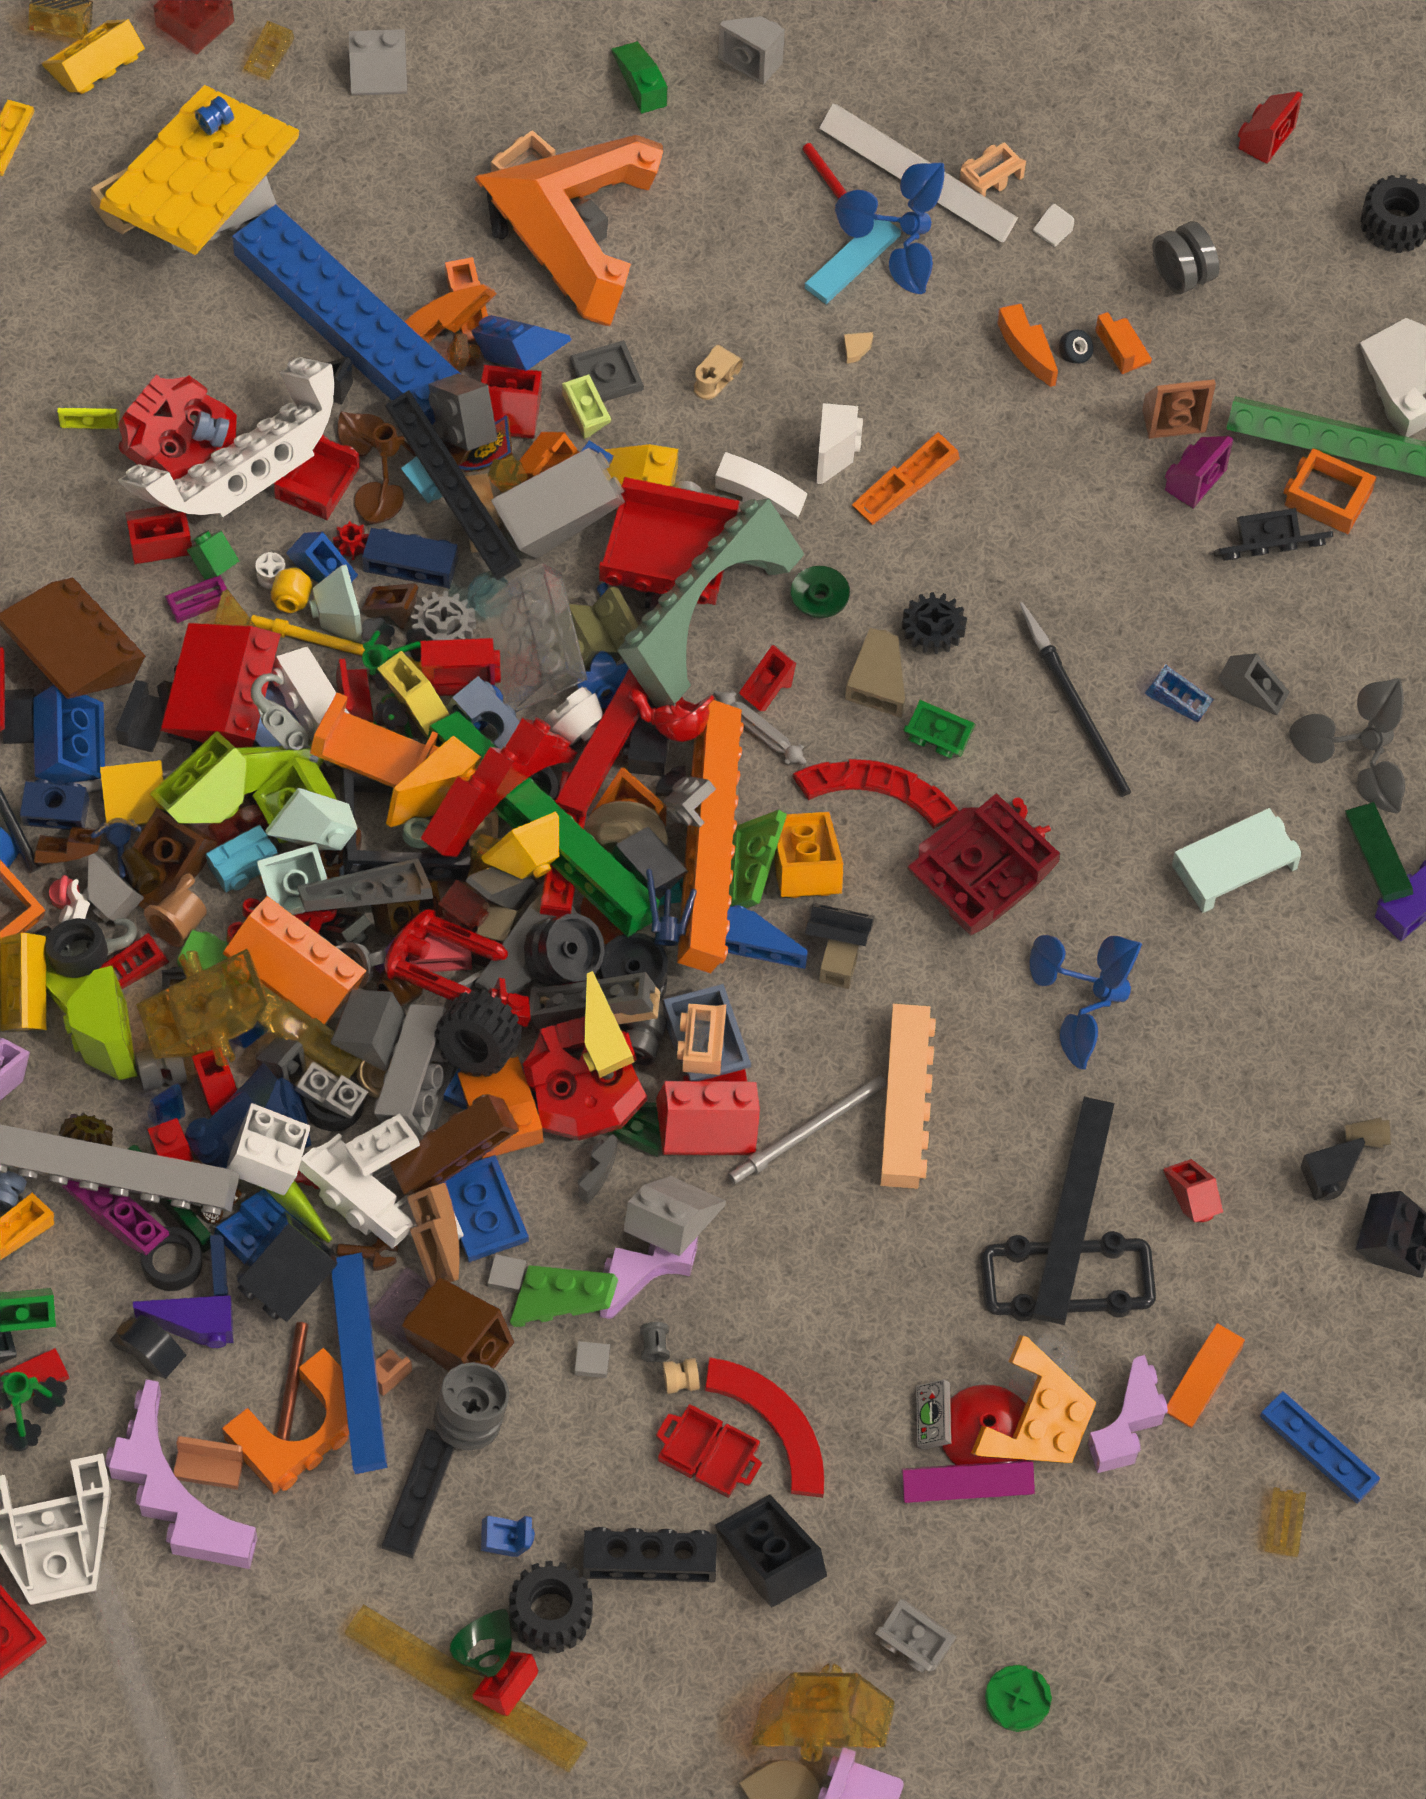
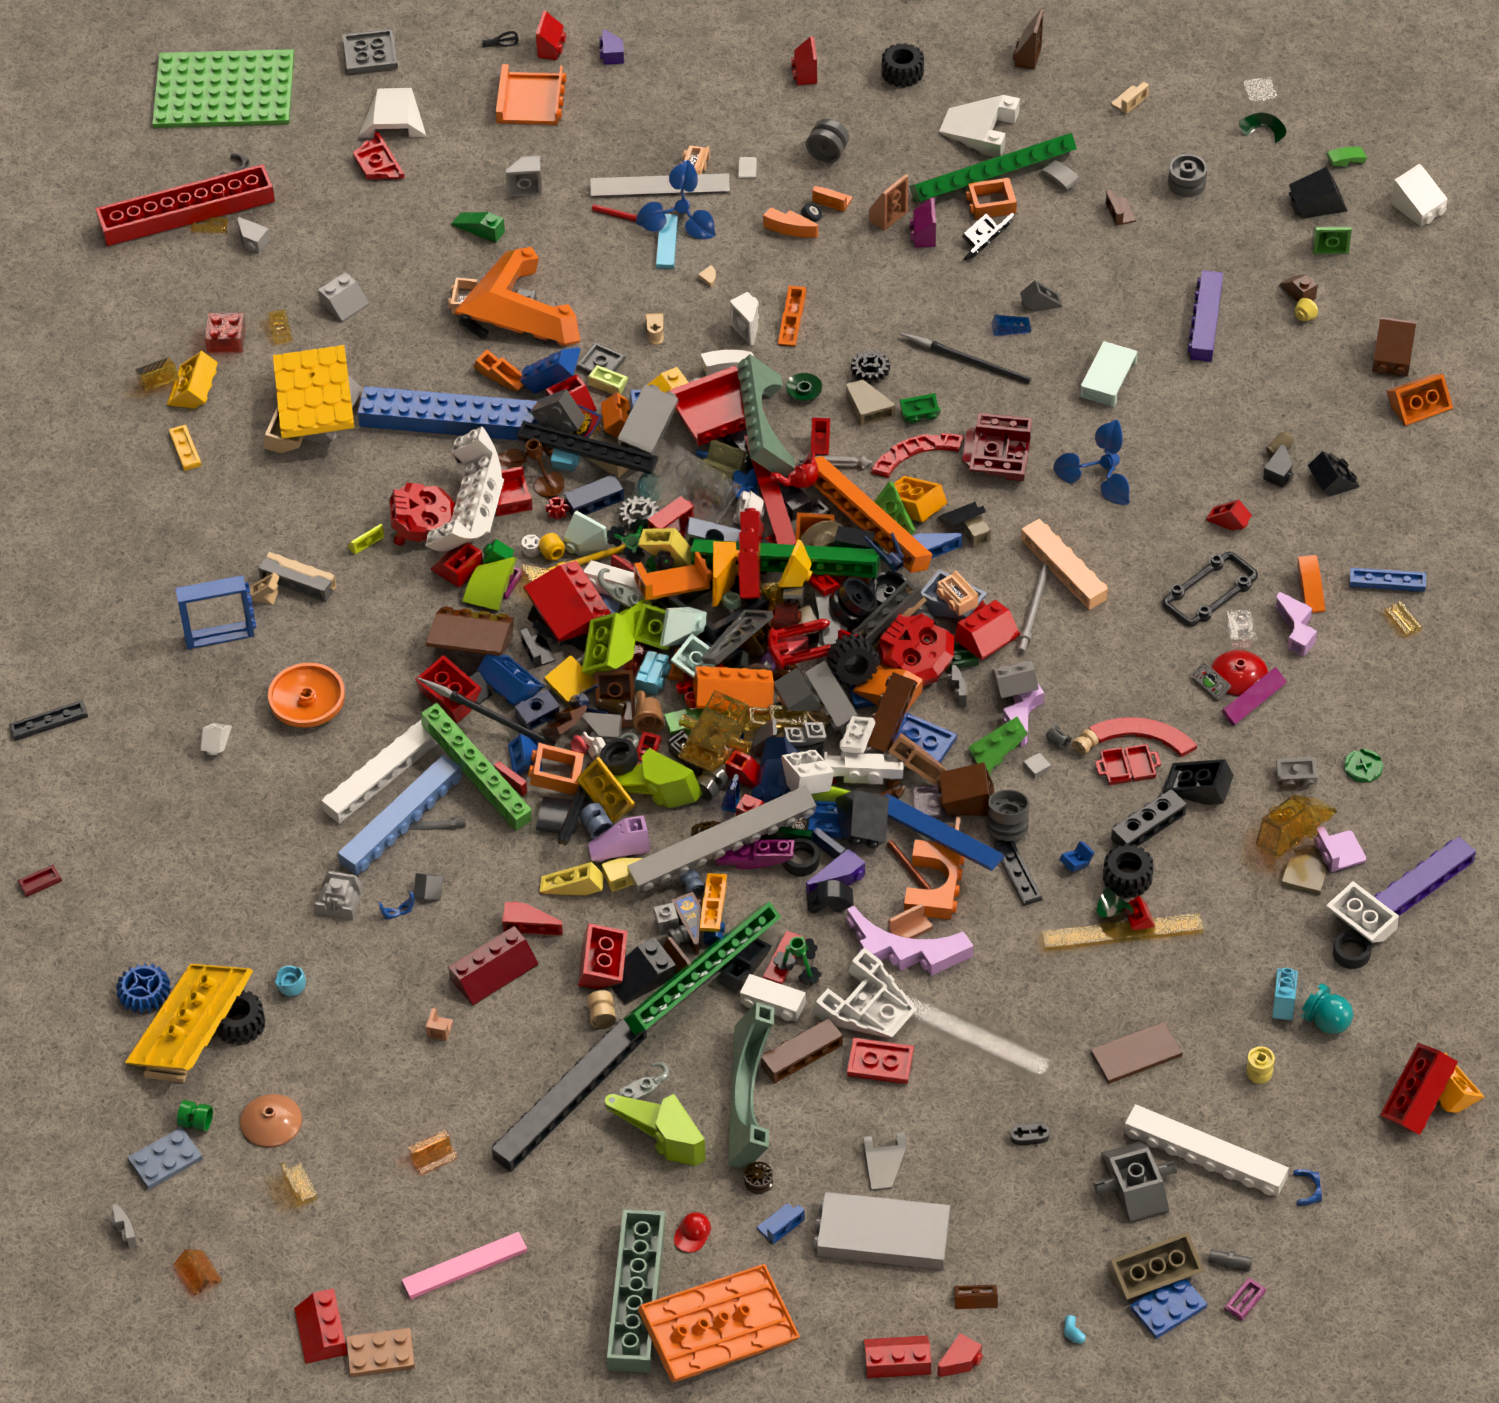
camera: 35 degrees left, 10 degrees down
sand blue wheel [191,411,229,448] -> none
blue wheel [194,96,234,136] -> none
blue slope [286,532,358,583] -> none
reddish brown slope [361,583,419,629] -> none
orange slope [404,284,497,343] -> none
clear orange tile [447,333,481,373] -> none
clear yellow slope [488,459,529,493] -> none
light grey tile [488,1254,527,1294] -> none
light yellow slope [583,971,634,1078] -> none
light grey bracket [663,776,716,827] -> none
light orange wing [971,1335,1096,1463] -> none
black tile [1033,1097,1115,1325] -> none
dark grey plant [1289,678,1405,813] -> none
dark green tile [1345,802,1413,903] -> none
none -> lime slope [463,557,517,611]

